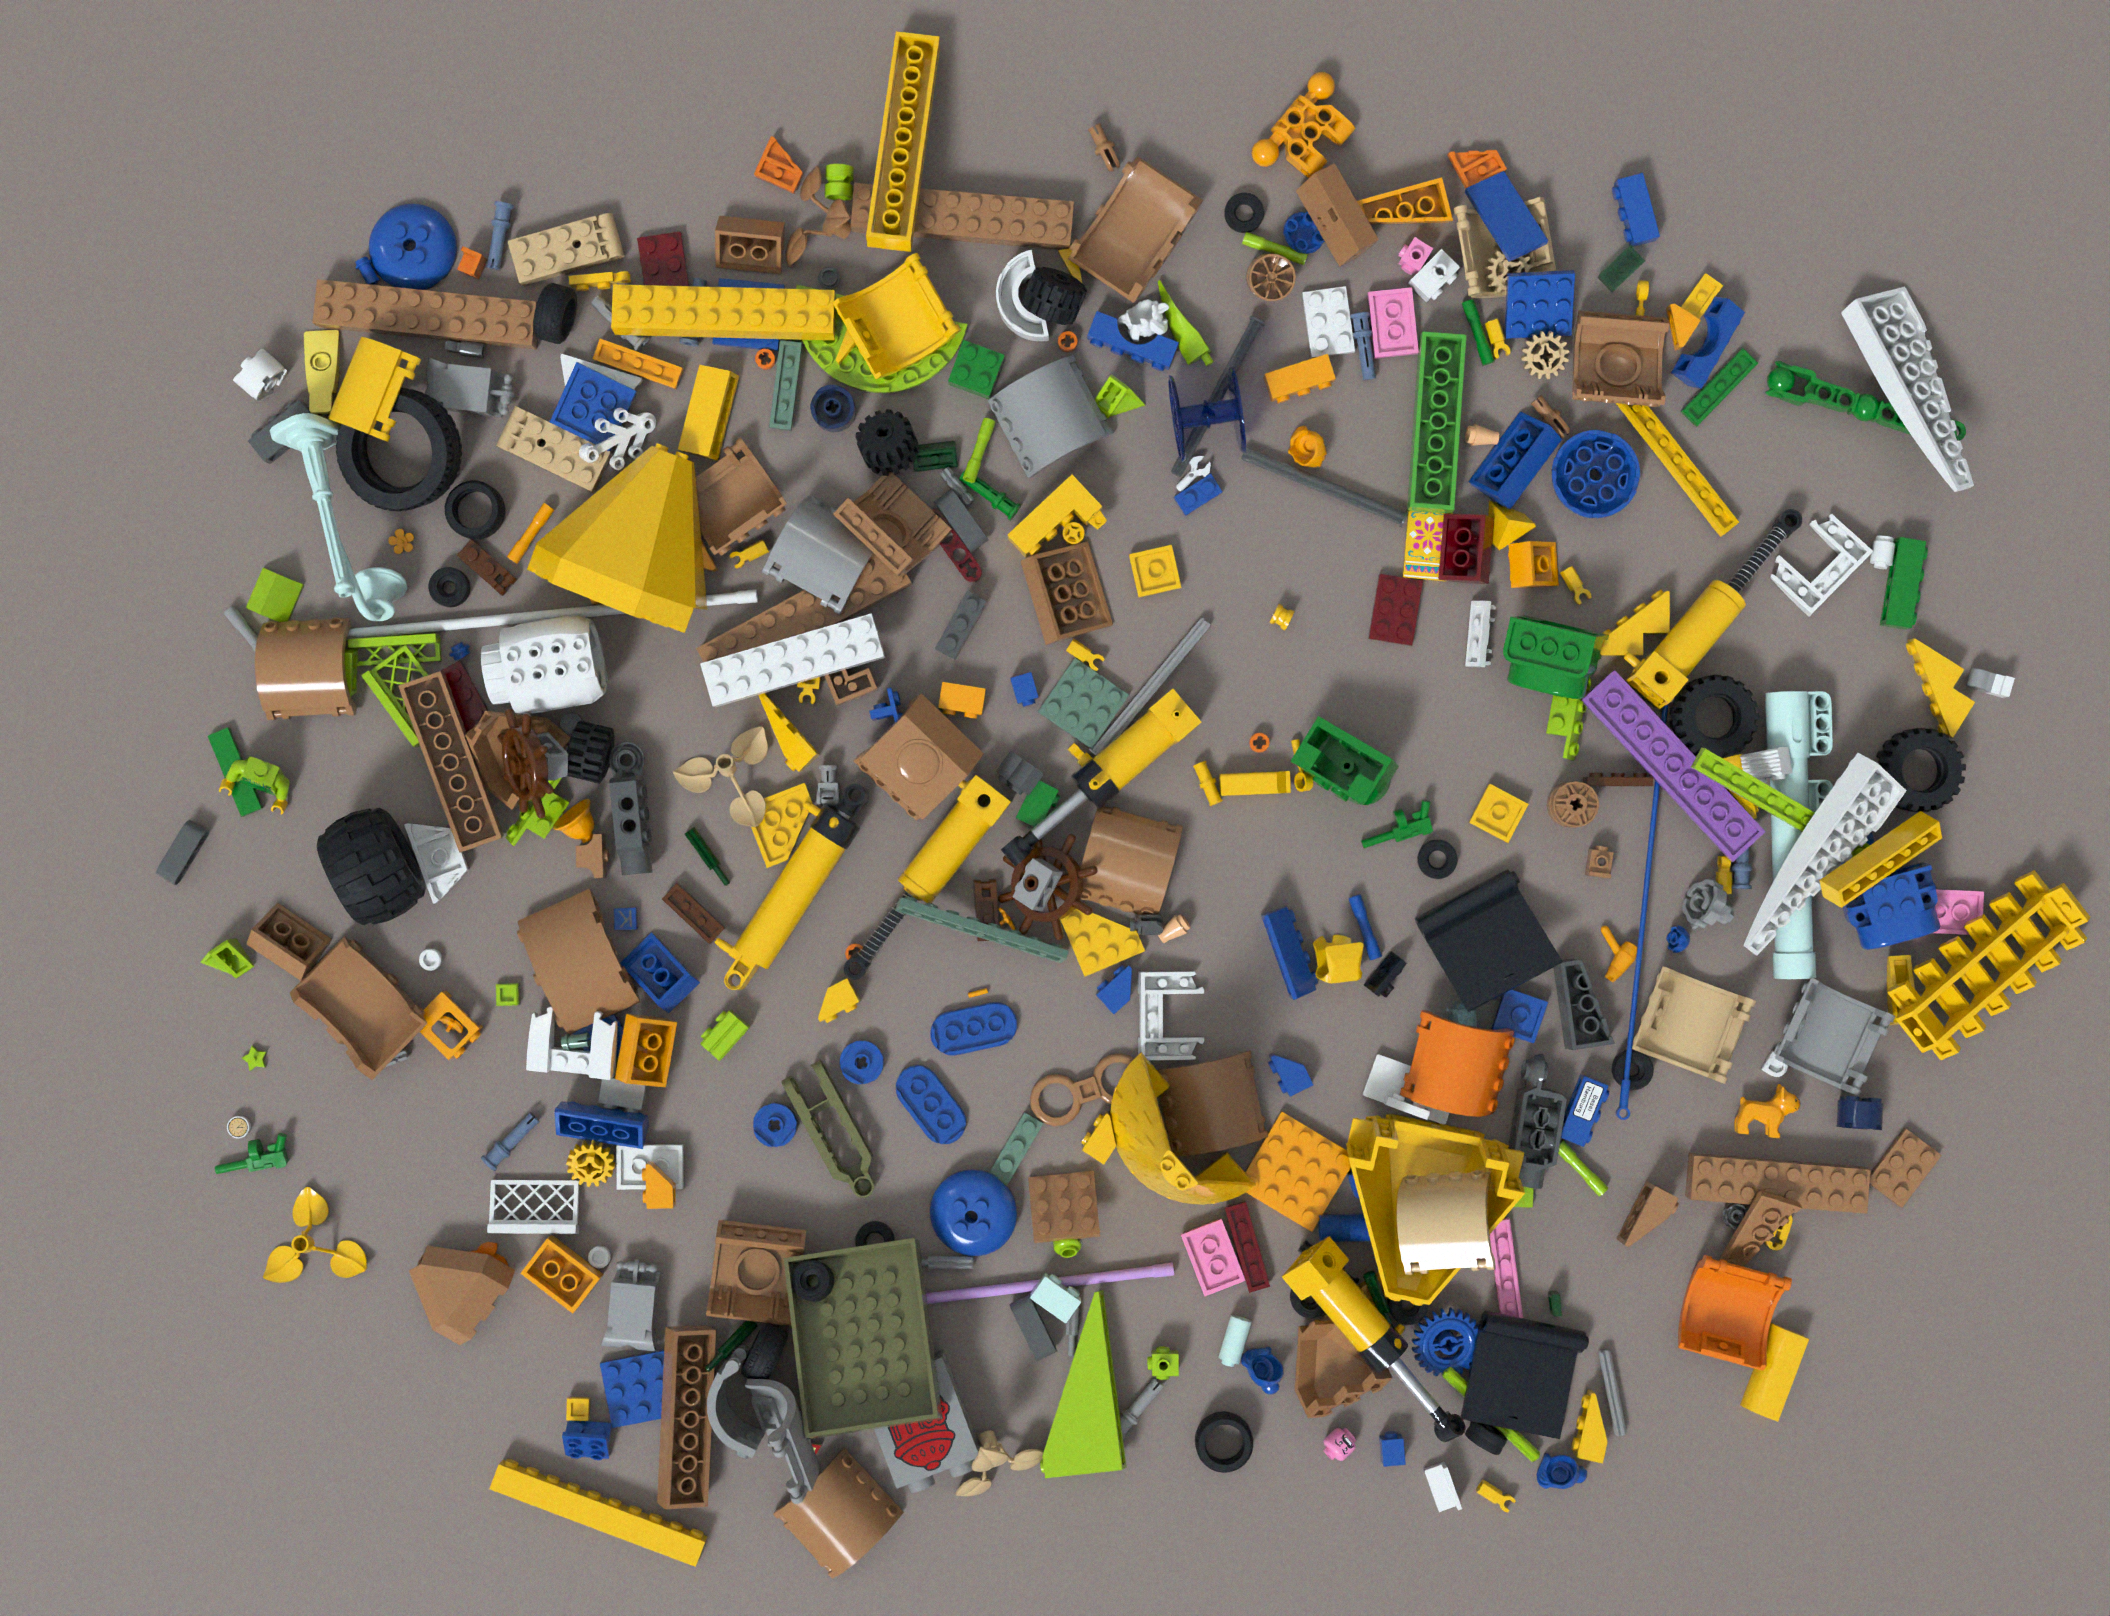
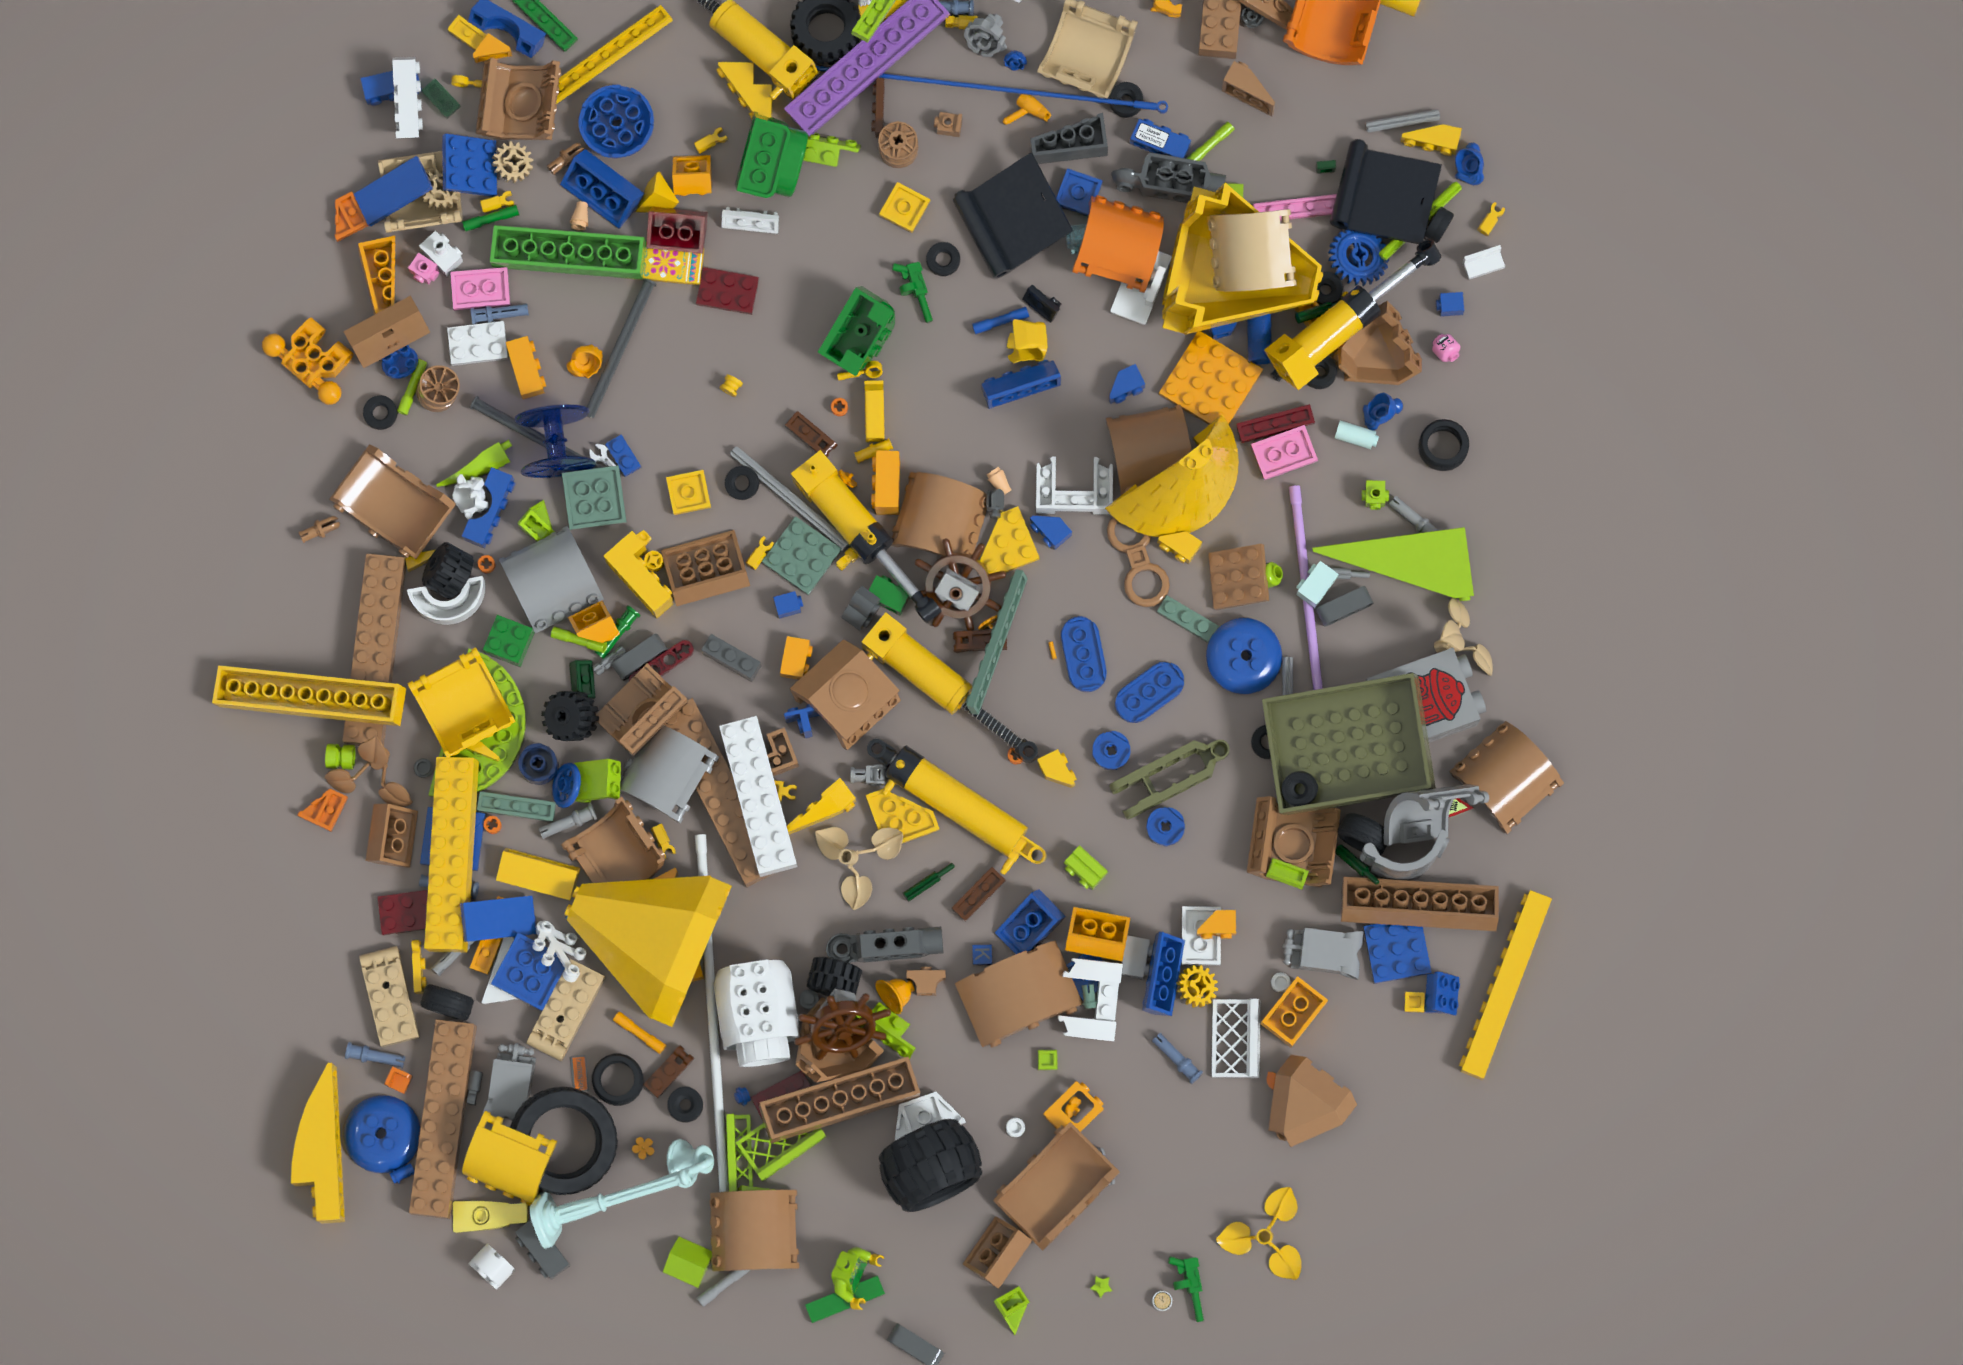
camera: 90 degrees left, 10 degrees down
none -> yellow slope [291,1063,345,1224]
none -> white wedge [392,57,423,138]
none -> blue tile [460,896,537,942]
none -> light grey pin [539,804,598,839]
none -> blue plate [552,762,581,808]
none -> sand green plate [562,465,627,530]
none -> light orange slope [568,600,620,643]
none -> orange sticker [570,1055,589,1091]
none -> lime panel [574,759,621,803]
none -> black tyre [725,466,759,500]
none -> reddish brown plate [785,411,838,457]
none -> light orange plant [839,469,857,488]
none -> light orange brick [871,451,900,515]
none -> lime tile [1266,858,1309,890]

